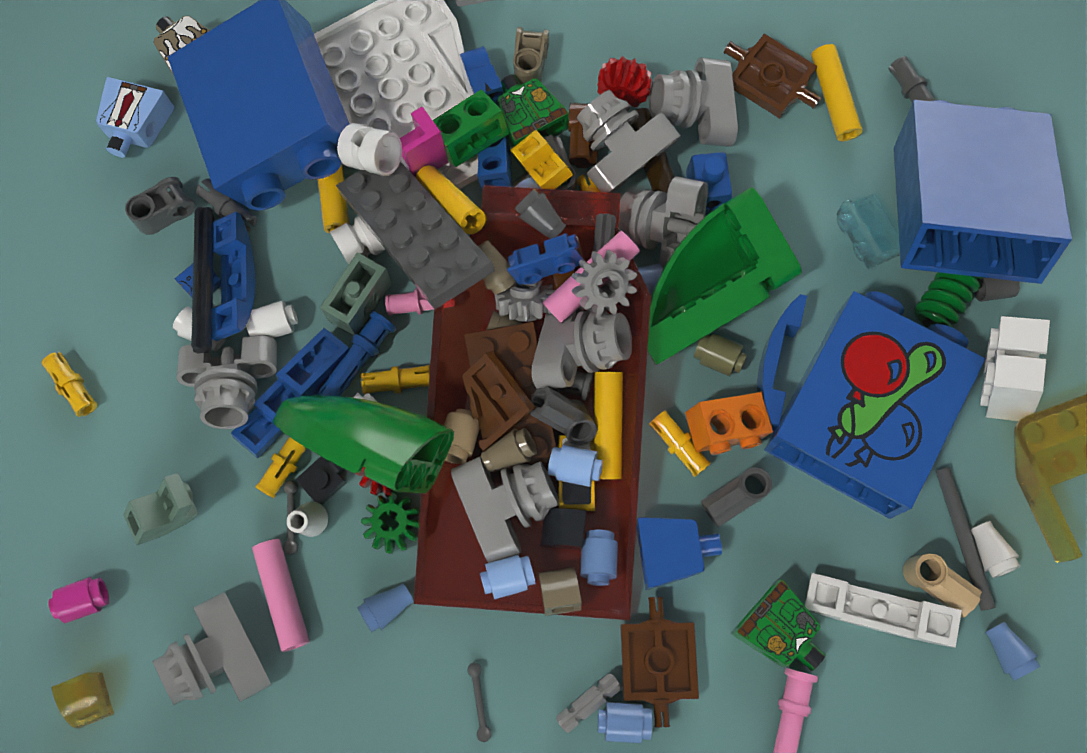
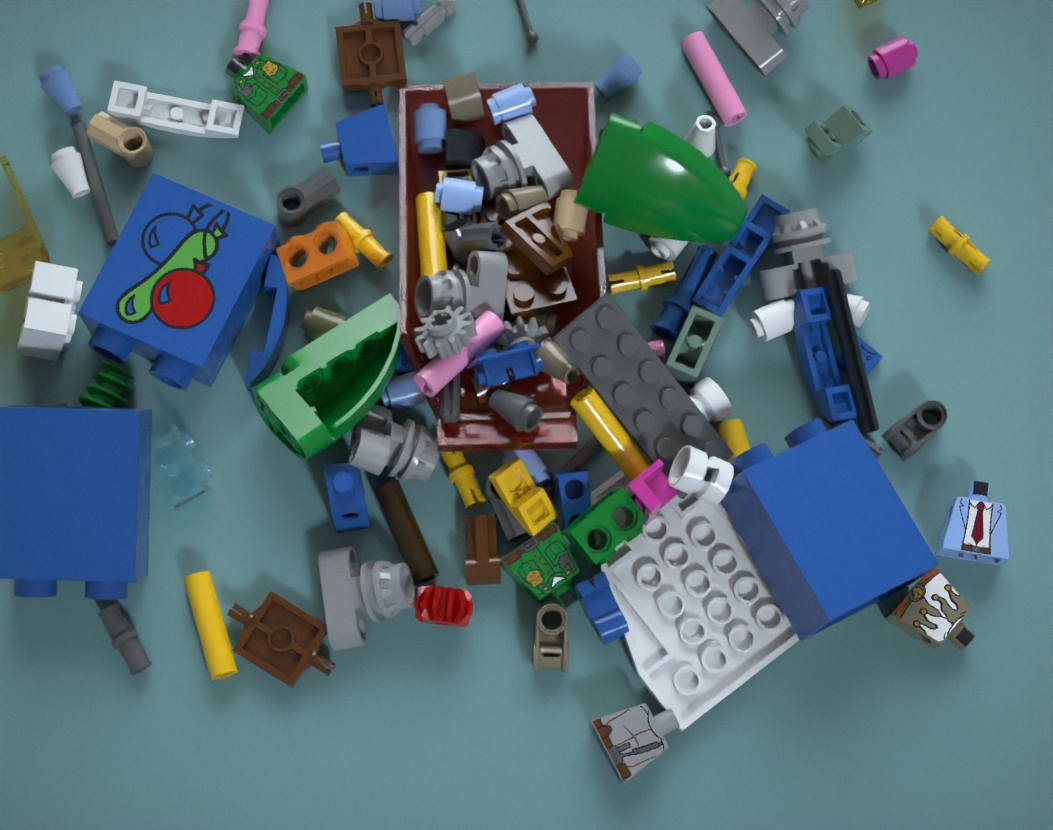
camera: 165 degrees right, 0 degrees up
light grey beam [577,90,681,197] -> none

